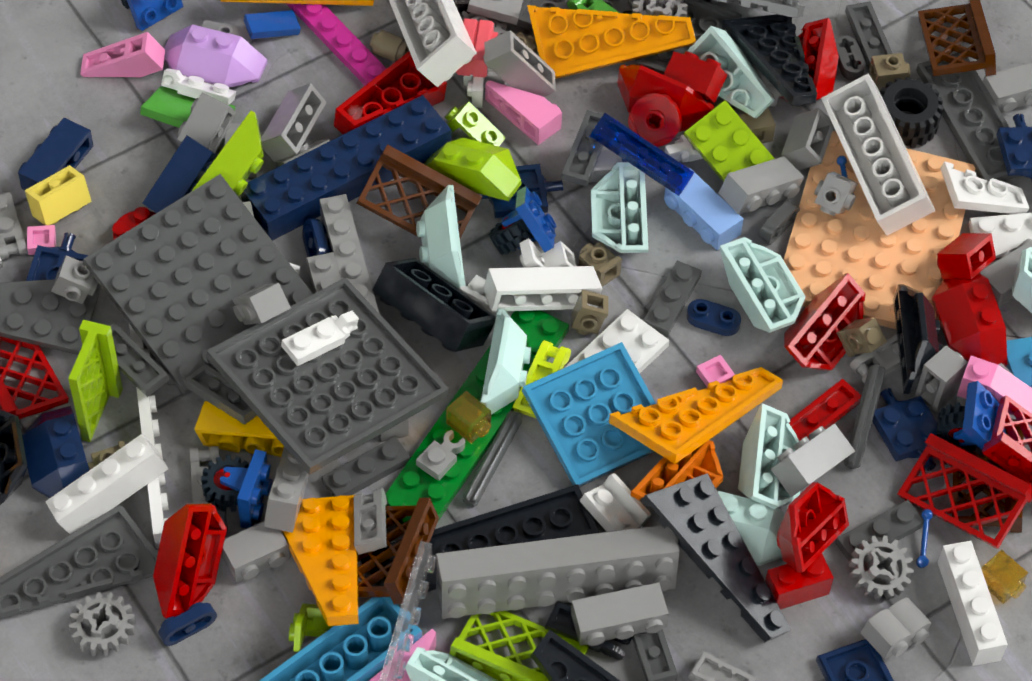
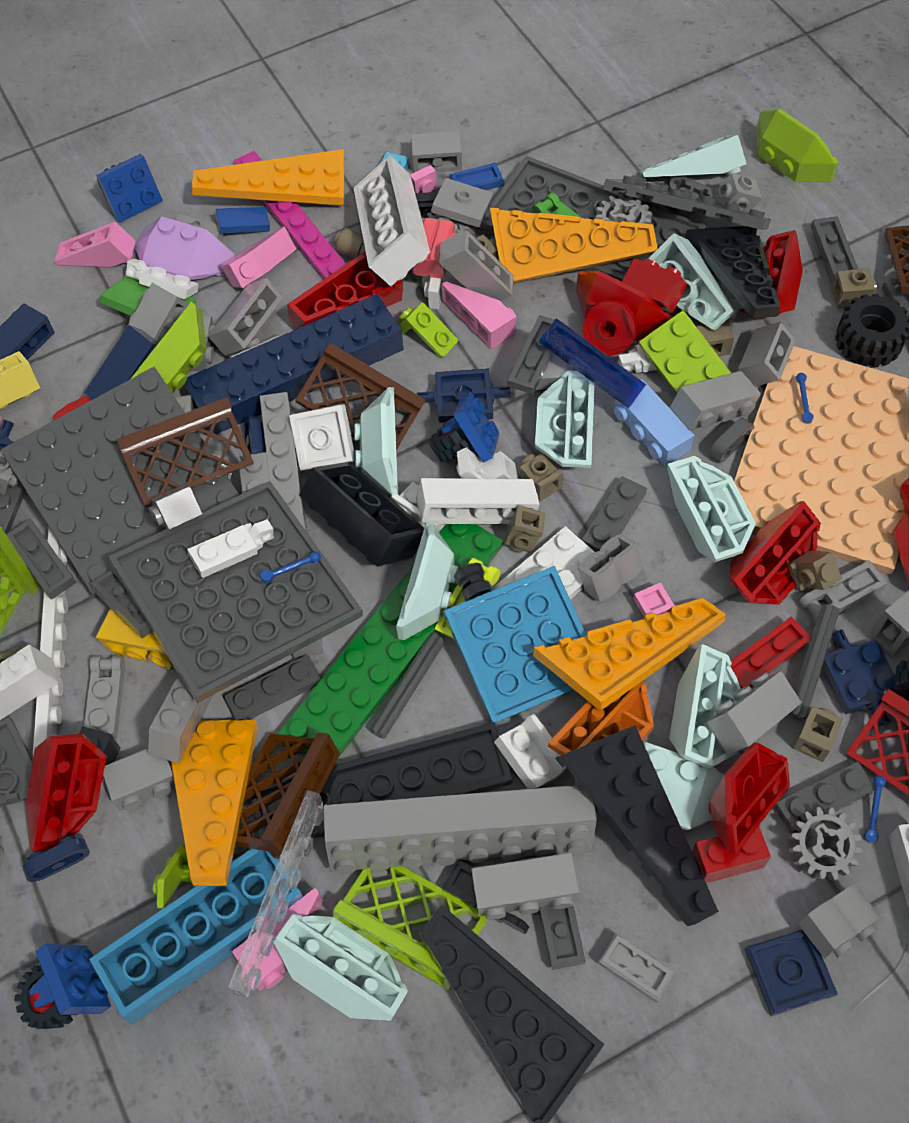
camera: 10 degrees right, 5 degrees up
blue plate [201,449,273,529] -> none
light grey plate [354,488,387,555] -> none
light grey plate [416,430,465,481] -> none
lime wedge [424,138,522,201] -> none
clear yellow brick [446,391,491,444] -> none
dark blue plate [687,299,741,336] -> none
light grey brick [814,172,858,216] -> none
white brick [821,73,936,236] -> none
dark grey beam [835,35,865,81] -> none
black wedge [893,284,943,394] -> none
none -> reddish brown fence [116,397,254,507]
none -> bright pink slope [220,227,296,288]
none -> blue hinge [260,551,321,583]
none -> white plate [289,404,355,471]
none -> black wheel [454,563,493,602]
none -> light grey brick [578,534,643,602]
none -> dark tan brick [793,706,843,762]

